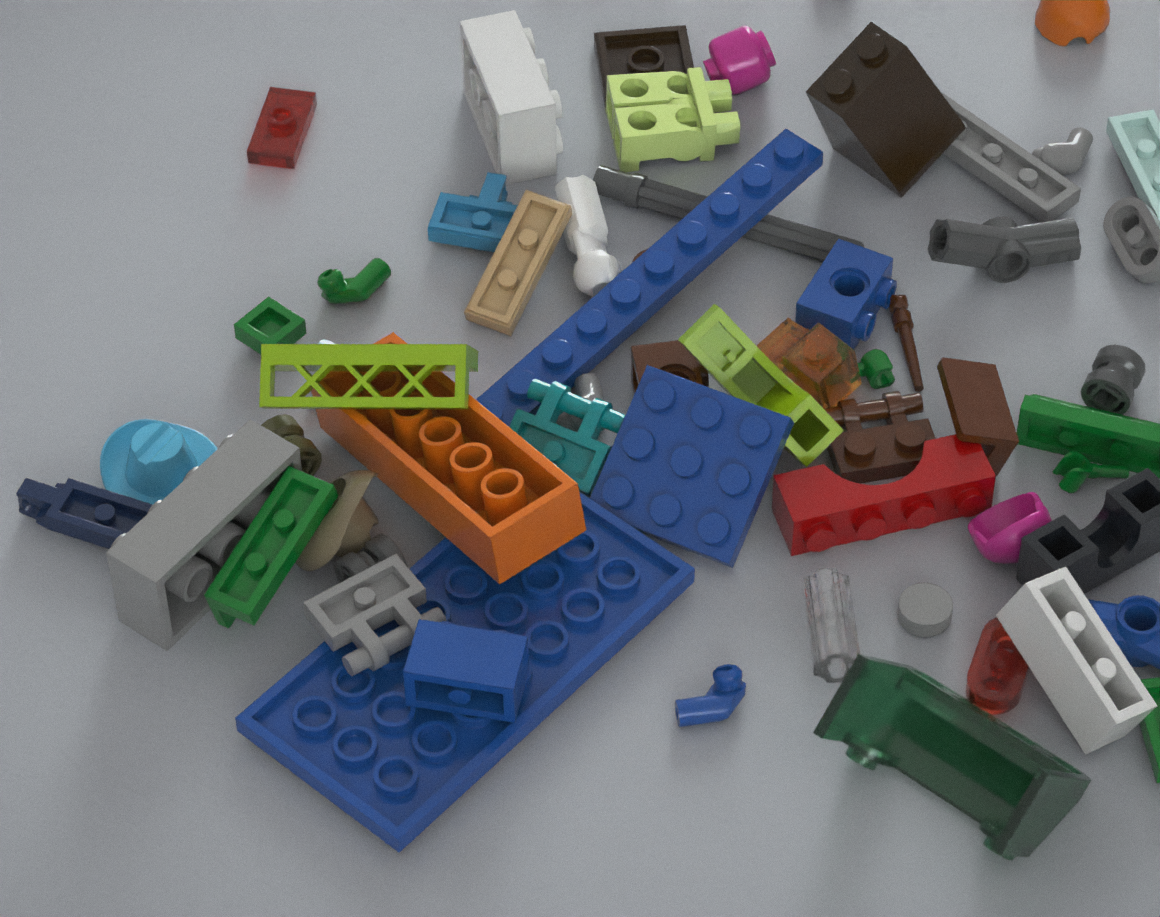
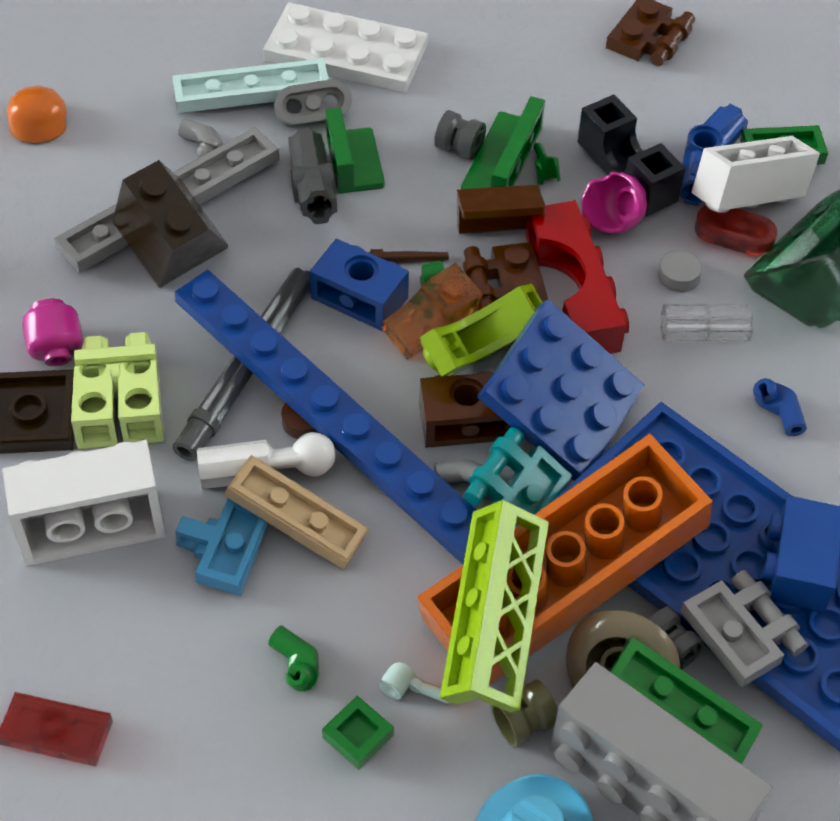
camera: 90 degrees left, 5 degrees up
none -> green panel [325,108,385,194]

